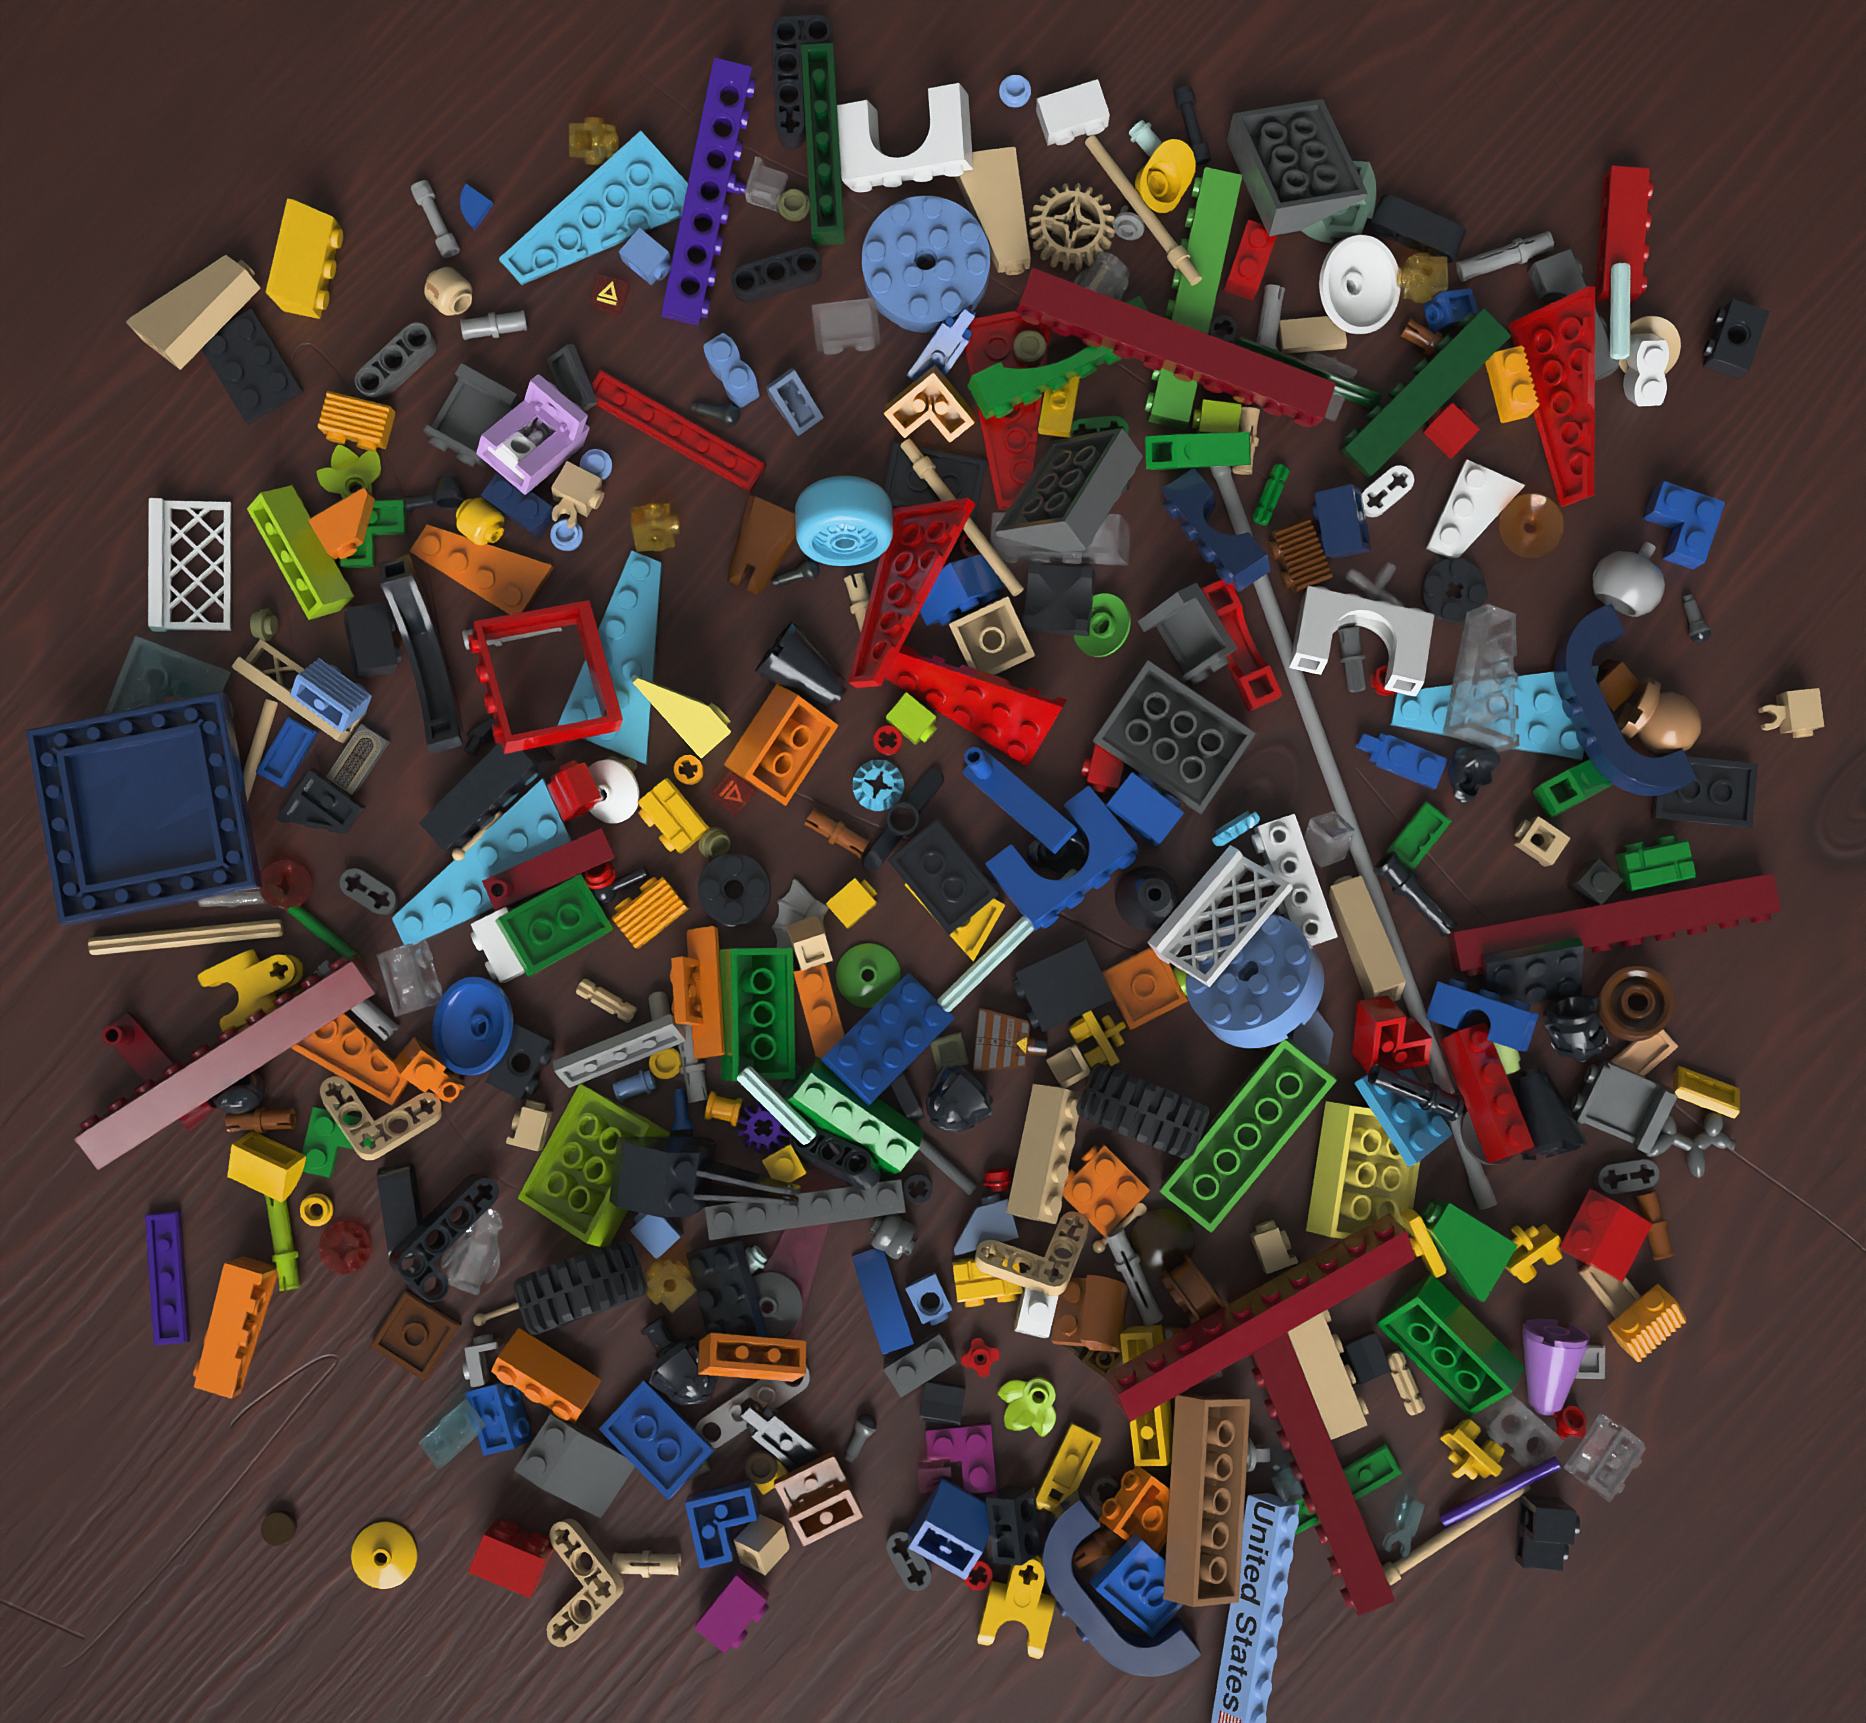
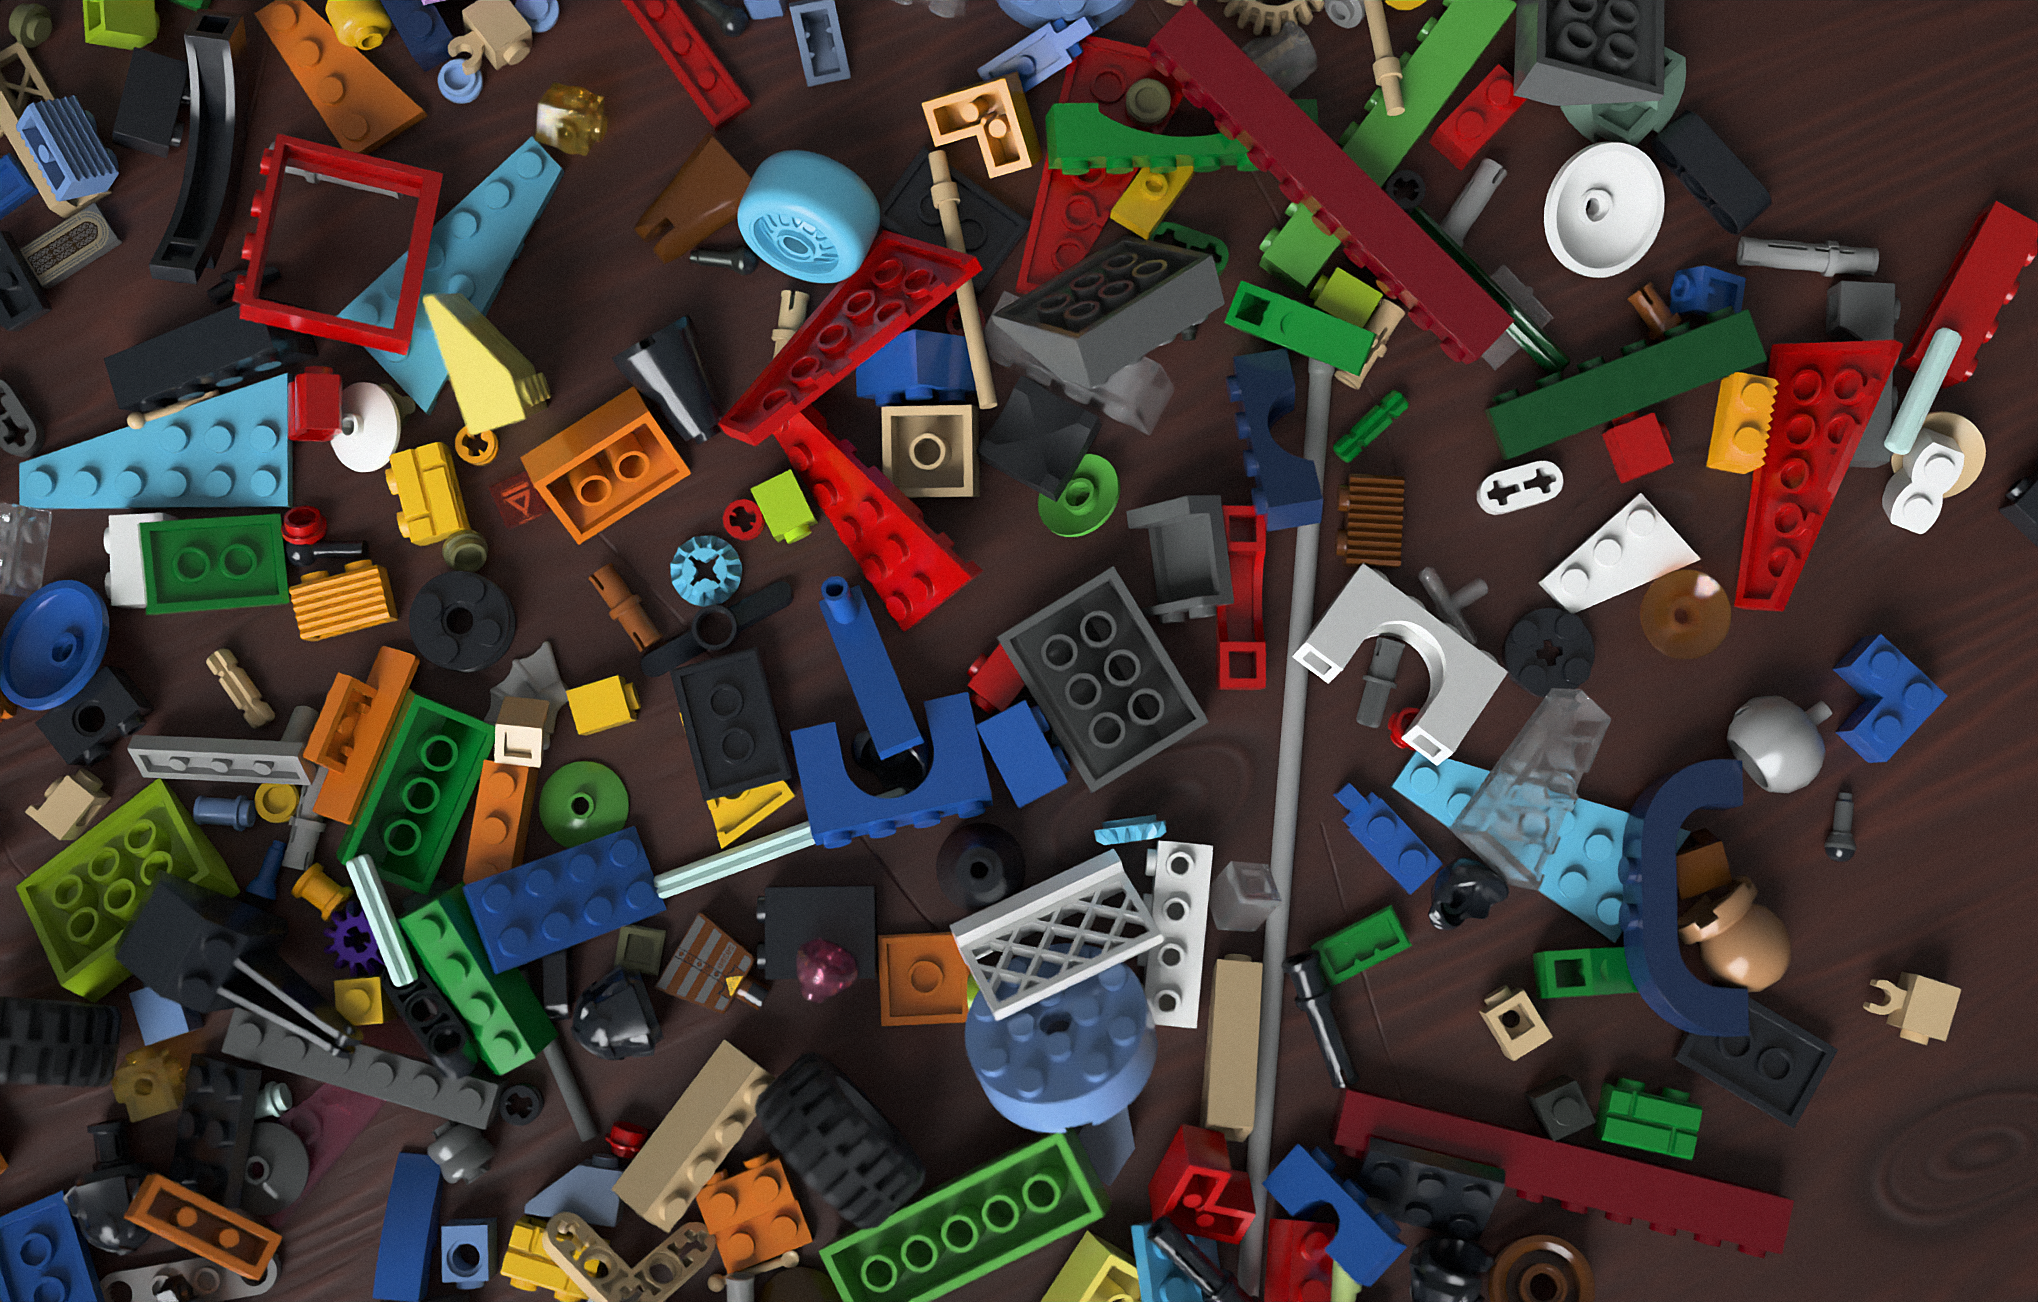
camera: 25 degrees right, 0 degrees up
dark red piece [482,828,616,911] -> none
tan panel [1046,1044,1091,1088] -> none
yellow hips [1068,1010,1126,1069] -> none
tan tile [1278,316,1347,354] -> none
dark blue brick [1313,484,1371,559] -> none
clear yellow brick [1397,253,1448,303] -> none
none -> clear pink brick [796,940,859,1002]

